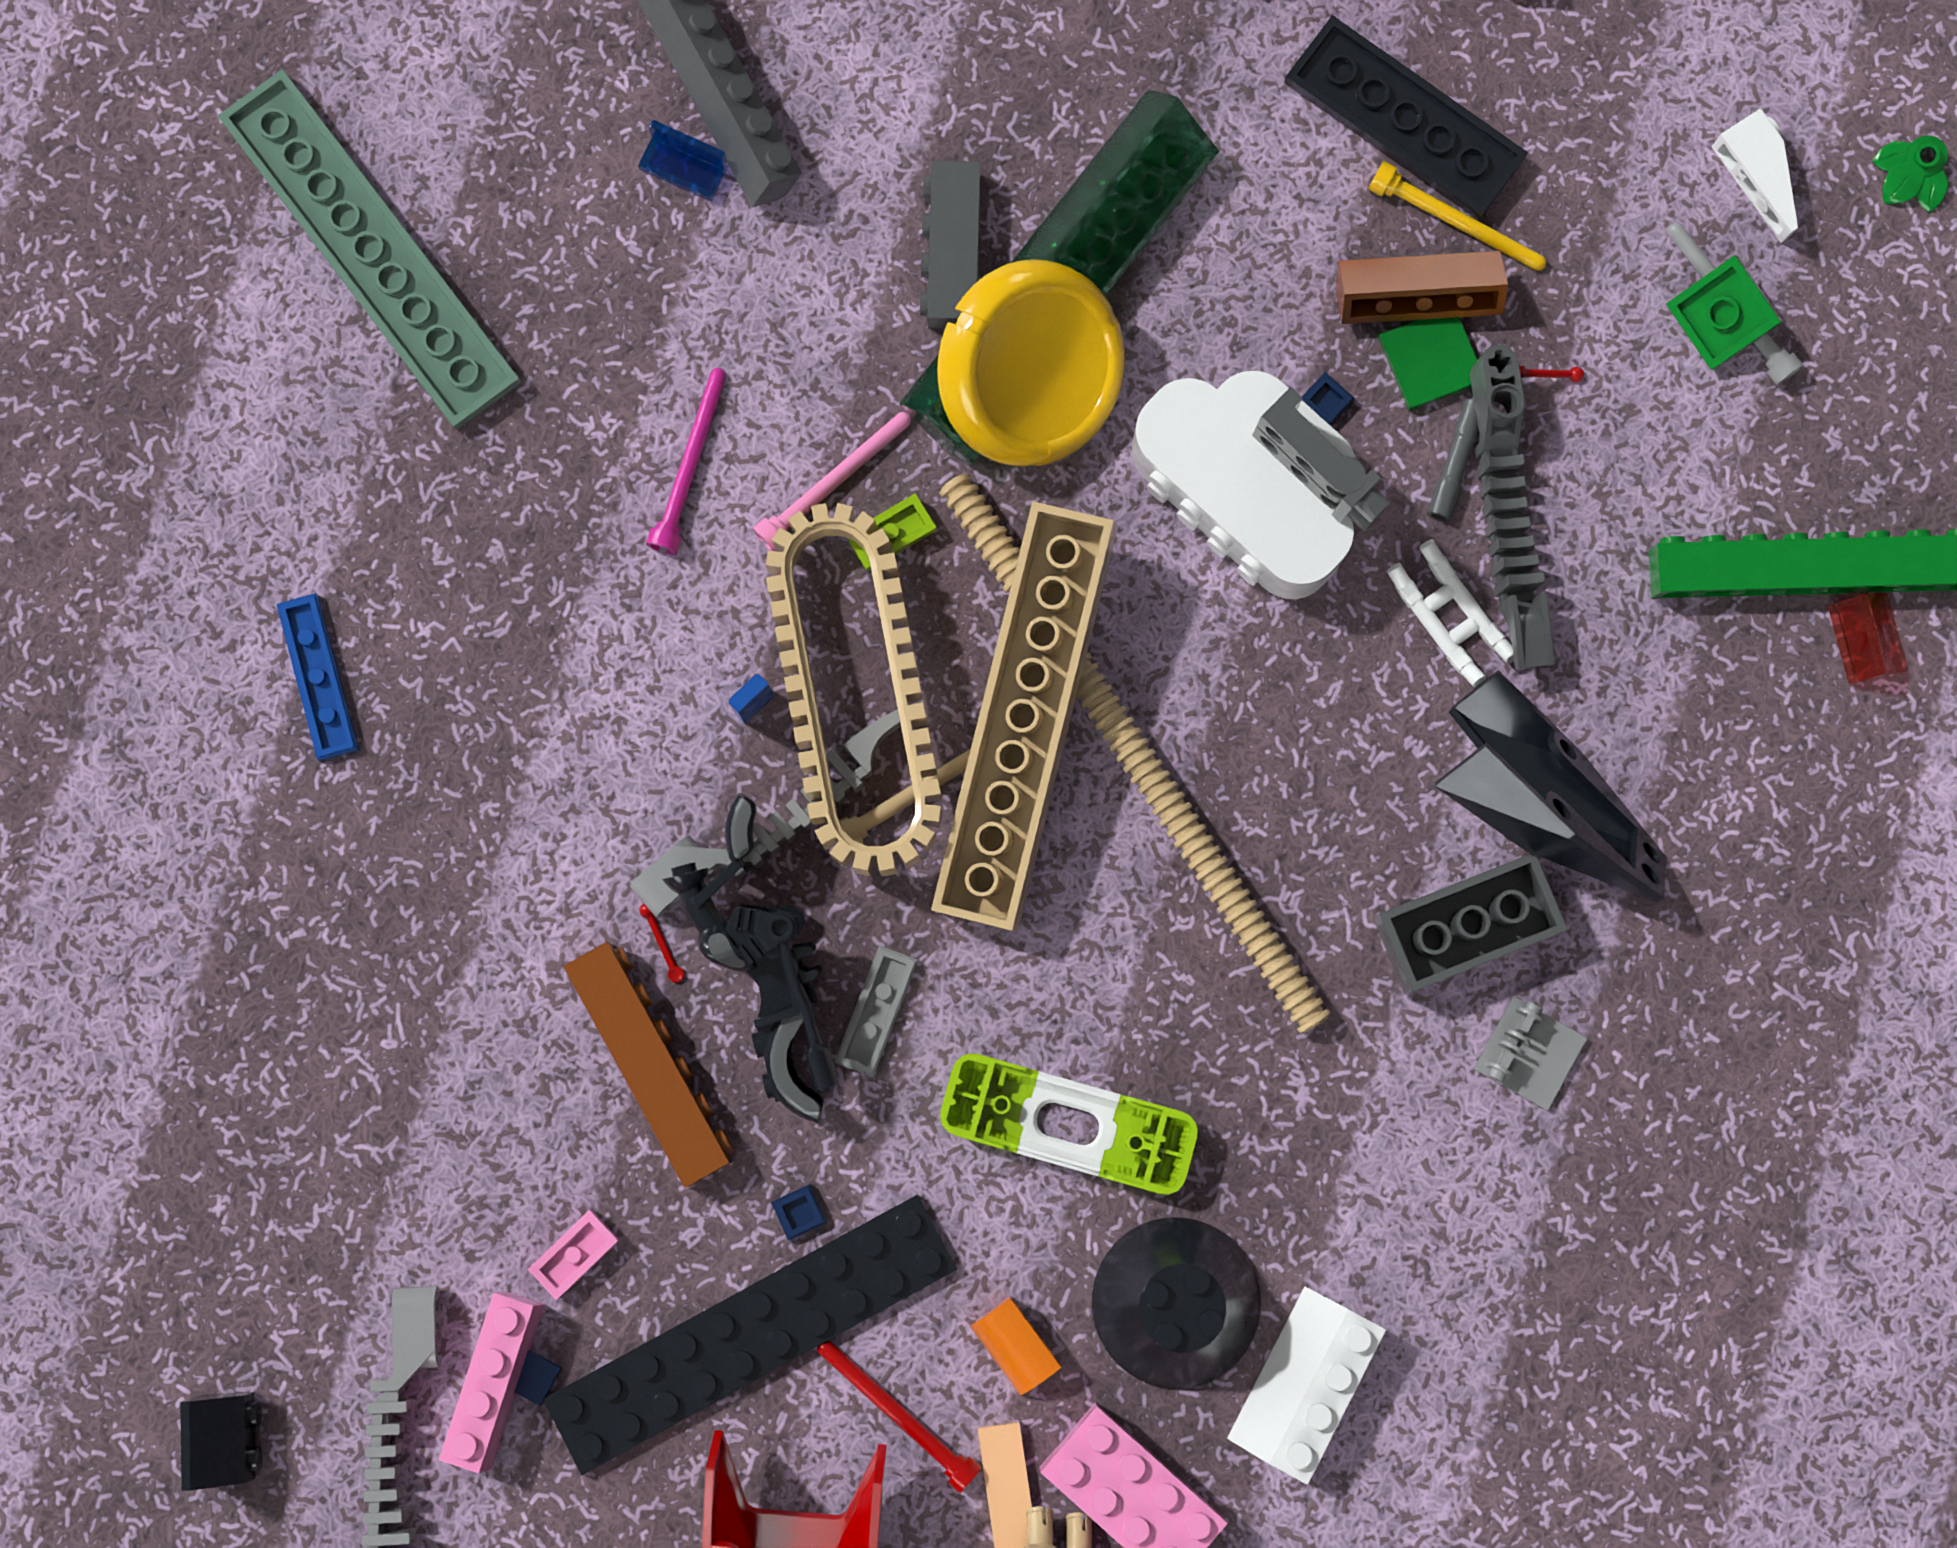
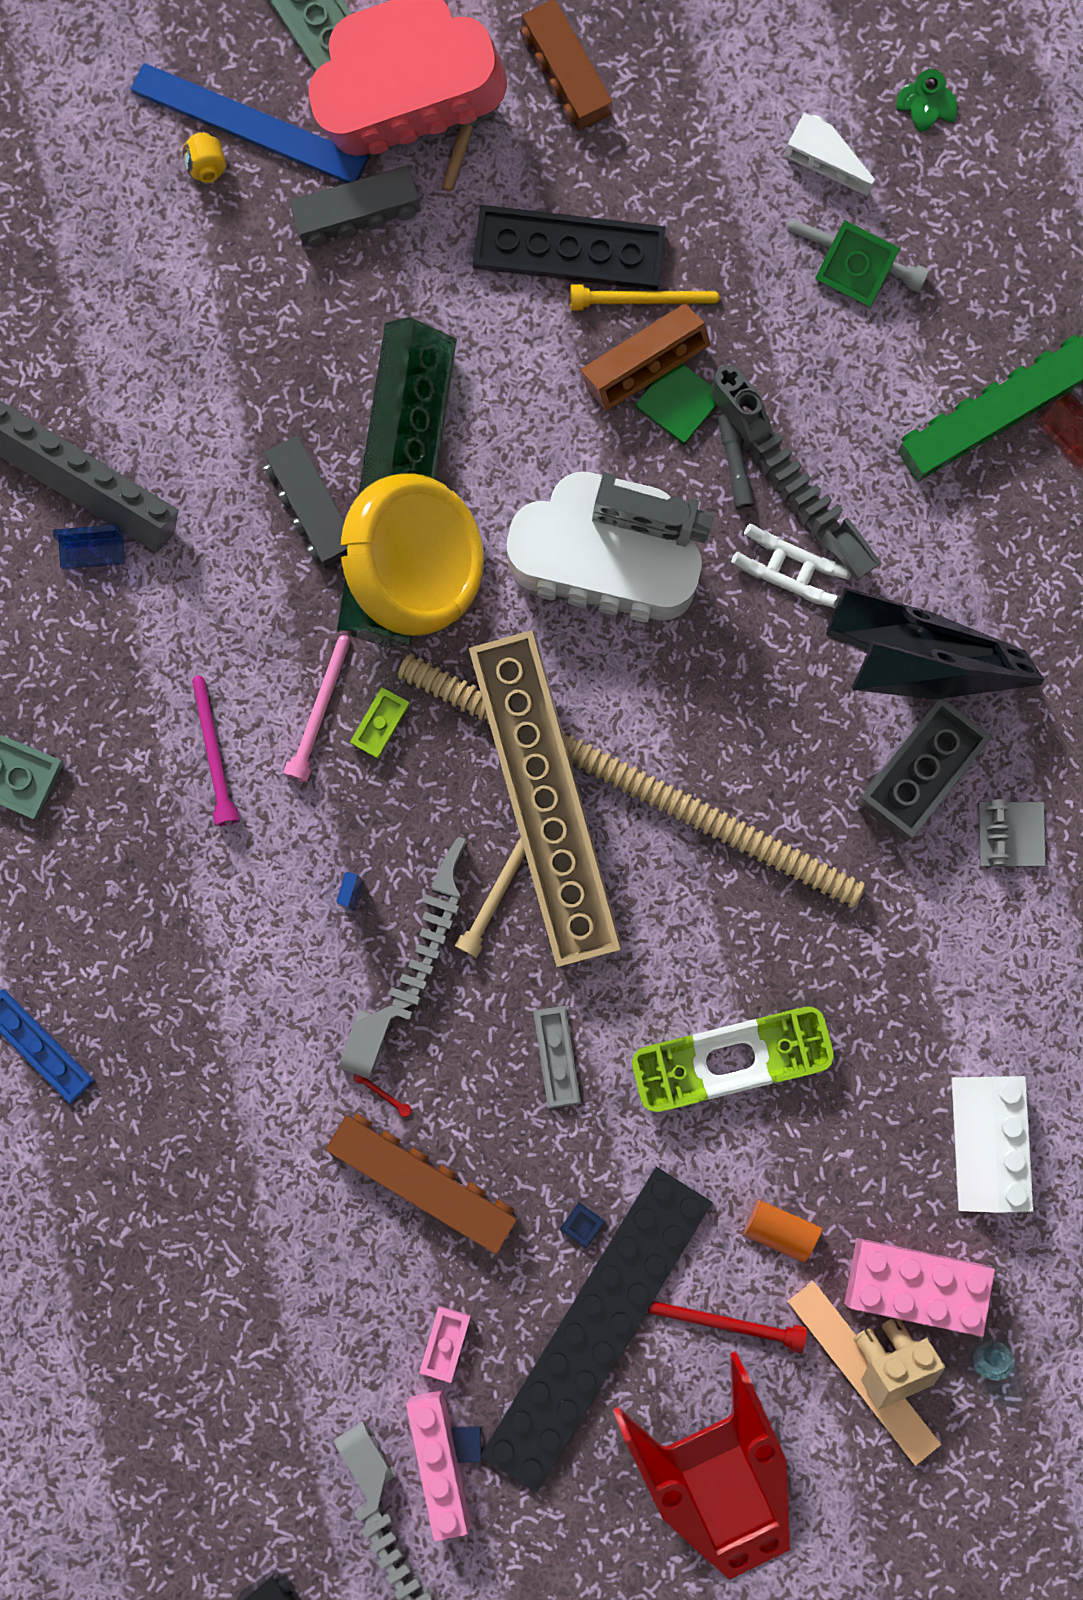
camera: 30 degrees left, 0 degrees up
black piece [662,793,838,1123] -> none
tan piece [766,503,943,877] -> none
black cone [1092,1217,1261,1389] -> none
dark blue tile [1302,372,1355,426] -> none
red hinge [1519,366,1584,383] -> none

